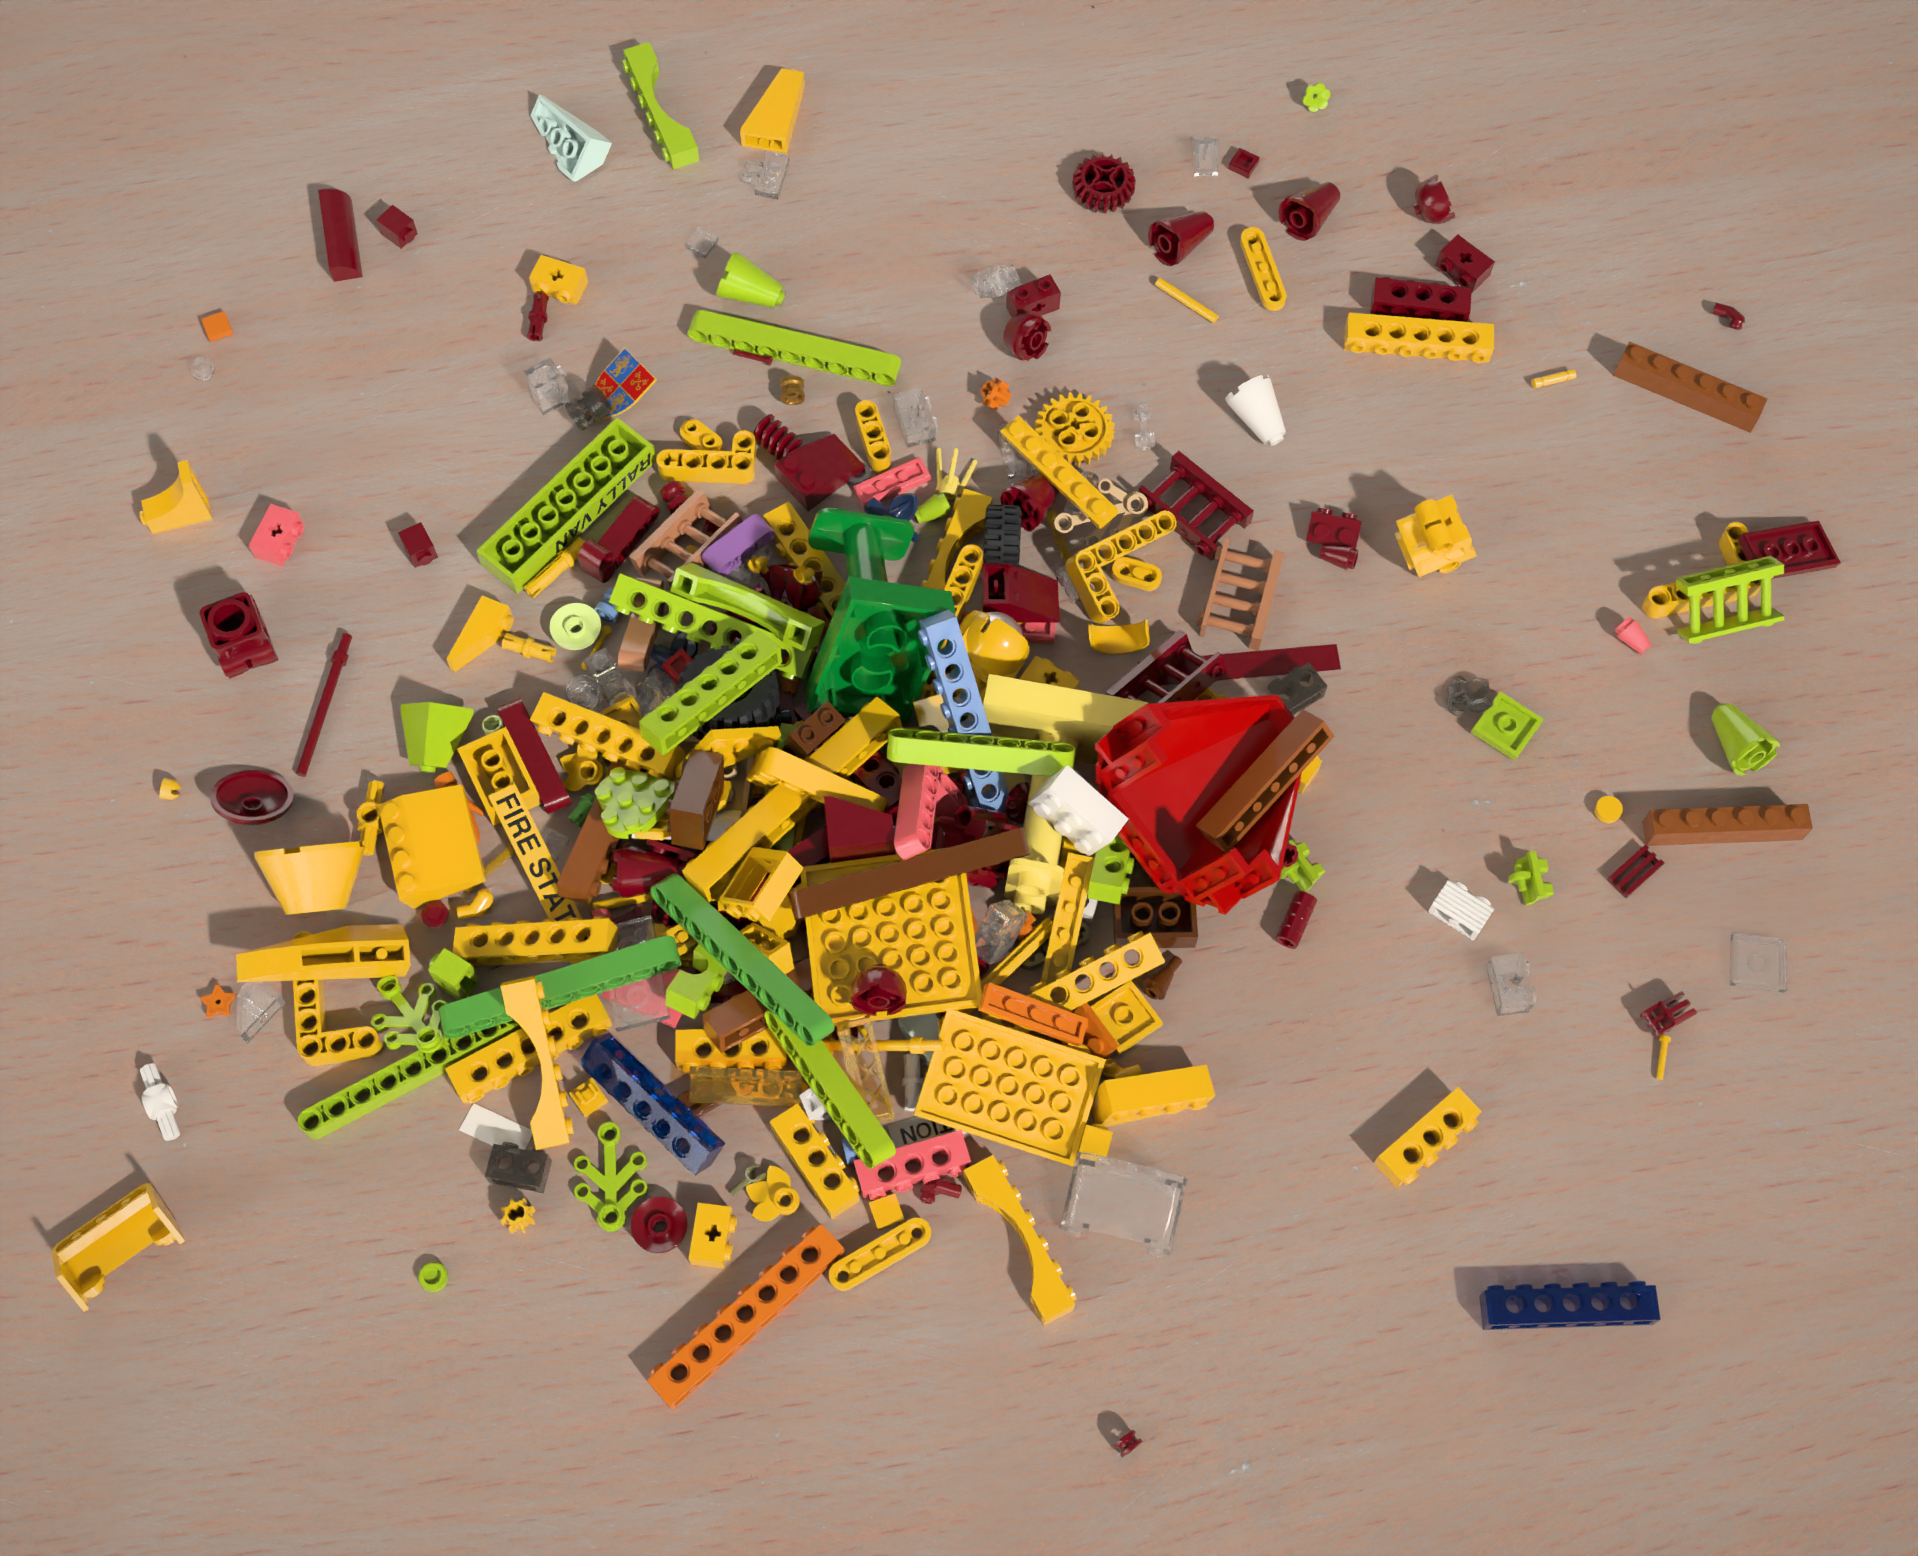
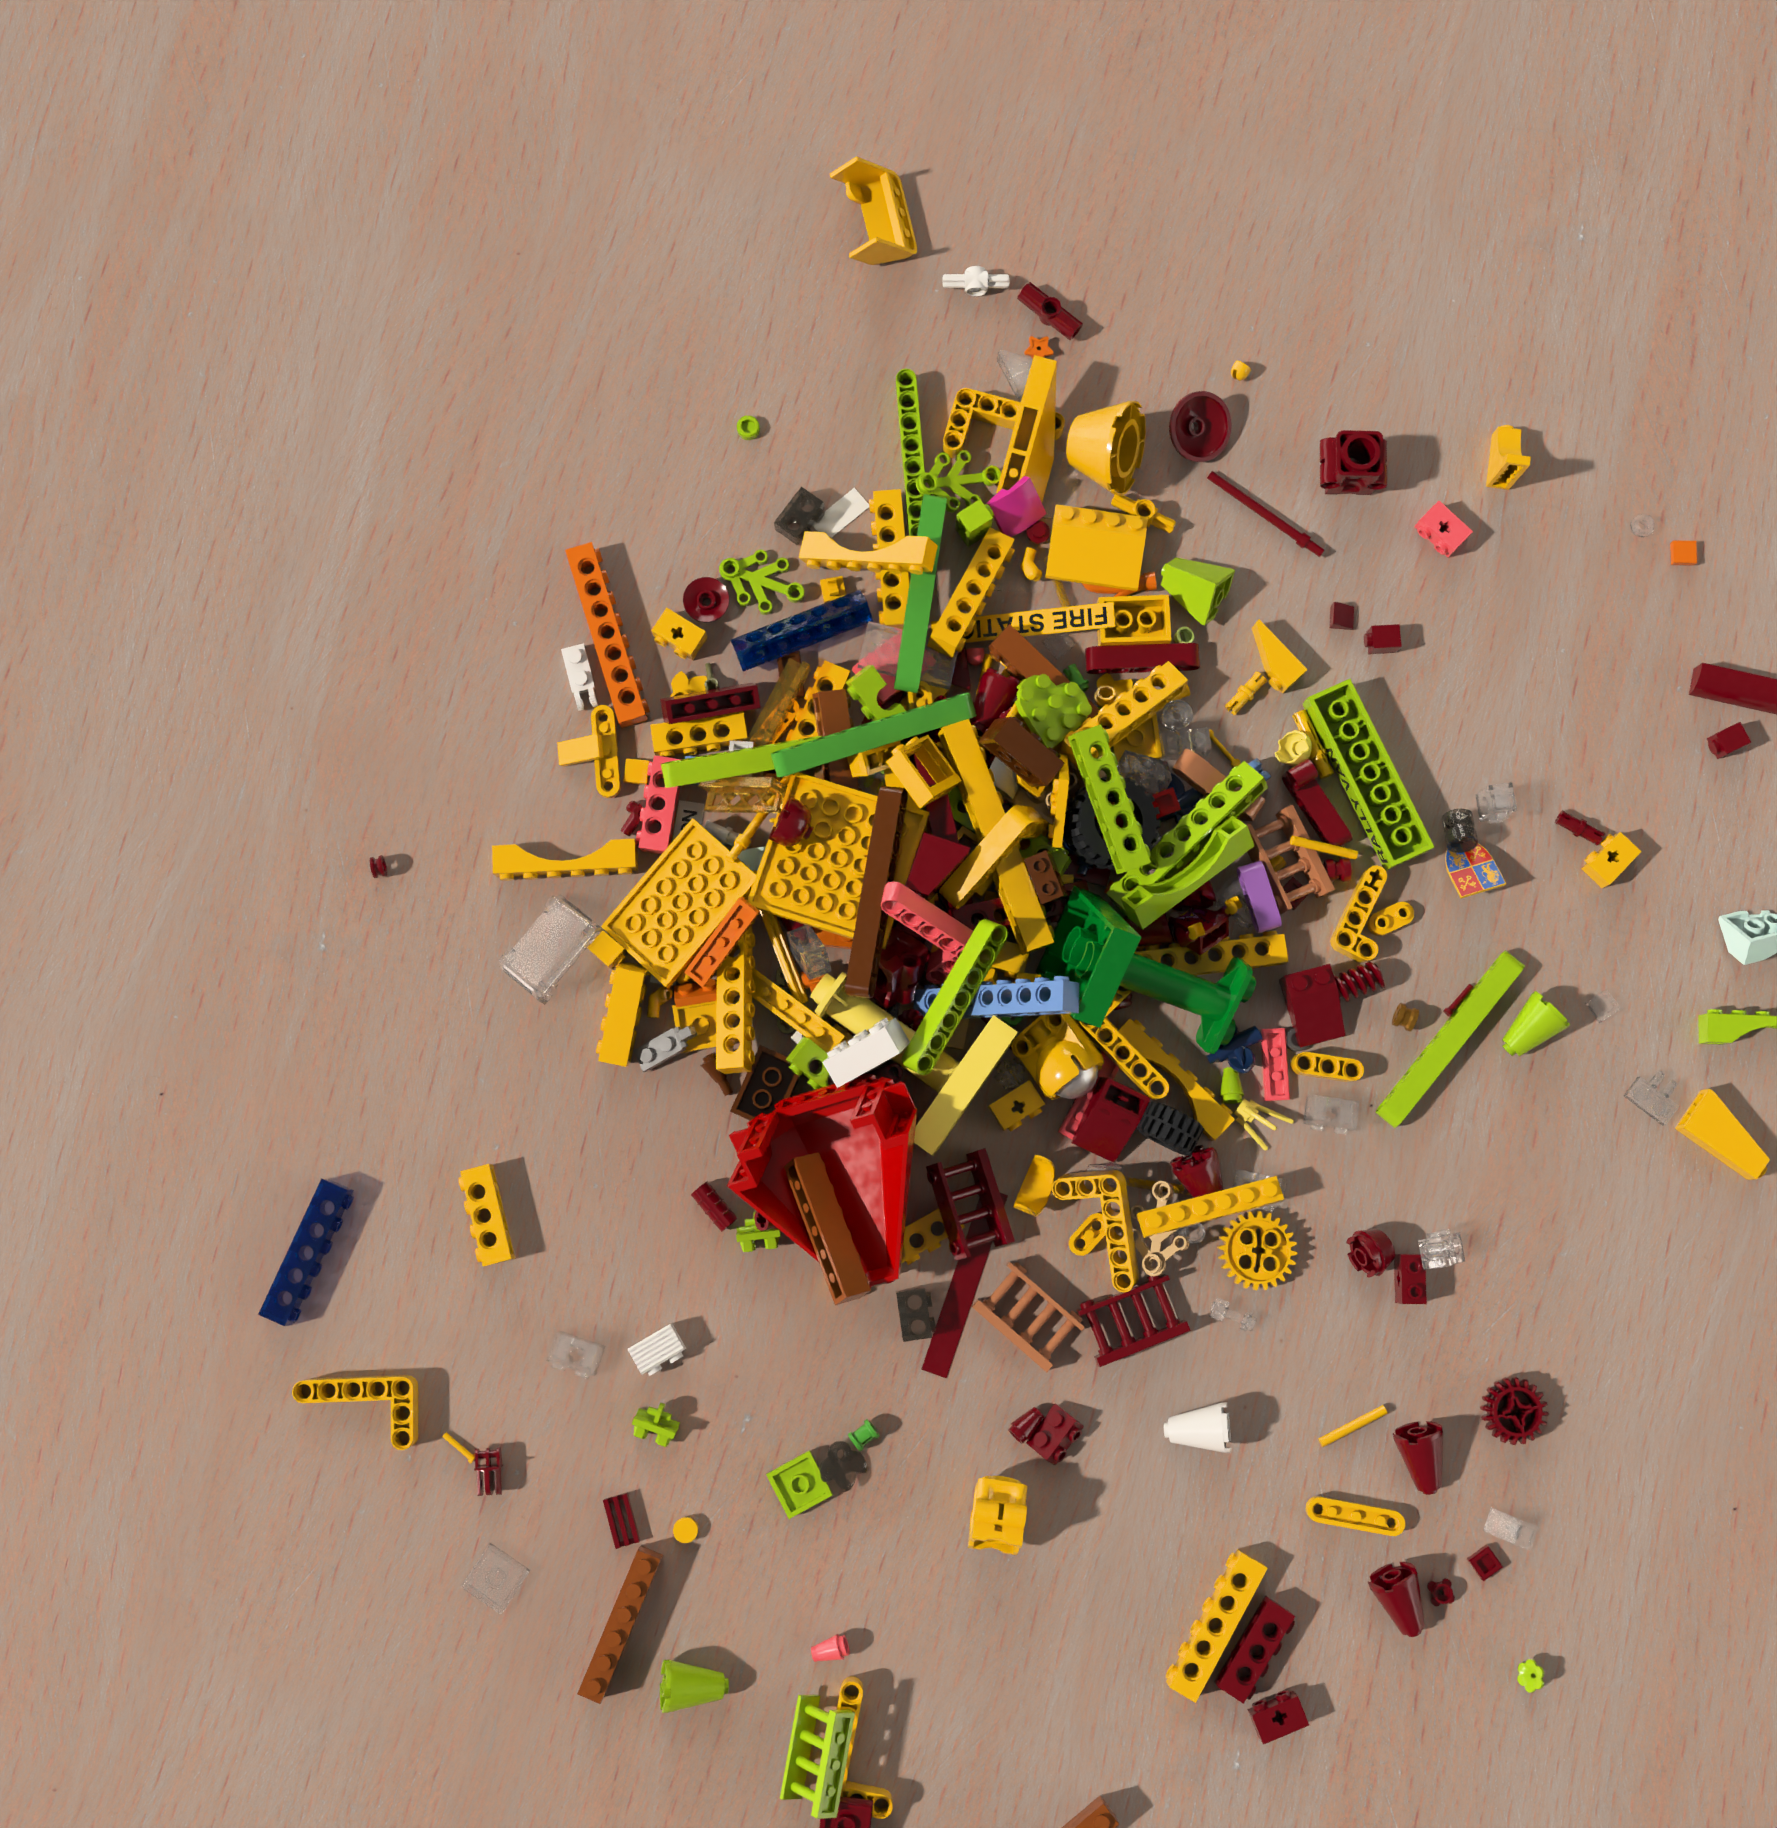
camera: 115 degrees right, 15 degrees up
yellow gear [500,1198,536,1234] -> none
yellowish green dish [550,603,601,650] -> none
orange gear [981,377,1011,410] -> none
dark red cylinder [1412,174,1456,224] -> none
yellow wheel [1531,369,1576,389] -> none
none -> yellow beam [292,1375,418,1450]
none -> yellow tile [557,734,604,767]
none -> white hinge [561,643,598,711]
none -> light grey hinge [633,1026,698,1072]
none -> dark red brick [660,683,761,724]
none -> bright green bush [848,1419,880,1451]
none -> dark pink slope [987,476,1047,537]
none -> dark red piece [1017,282,1083,340]
none -> light yellow hair [1275,730,1312,766]
none -> yellow bar [1290,836,1358,860]
none -> dark red slope [1329,602,1354,630]
none -> dark red plate [1427,1578,1455,1606]

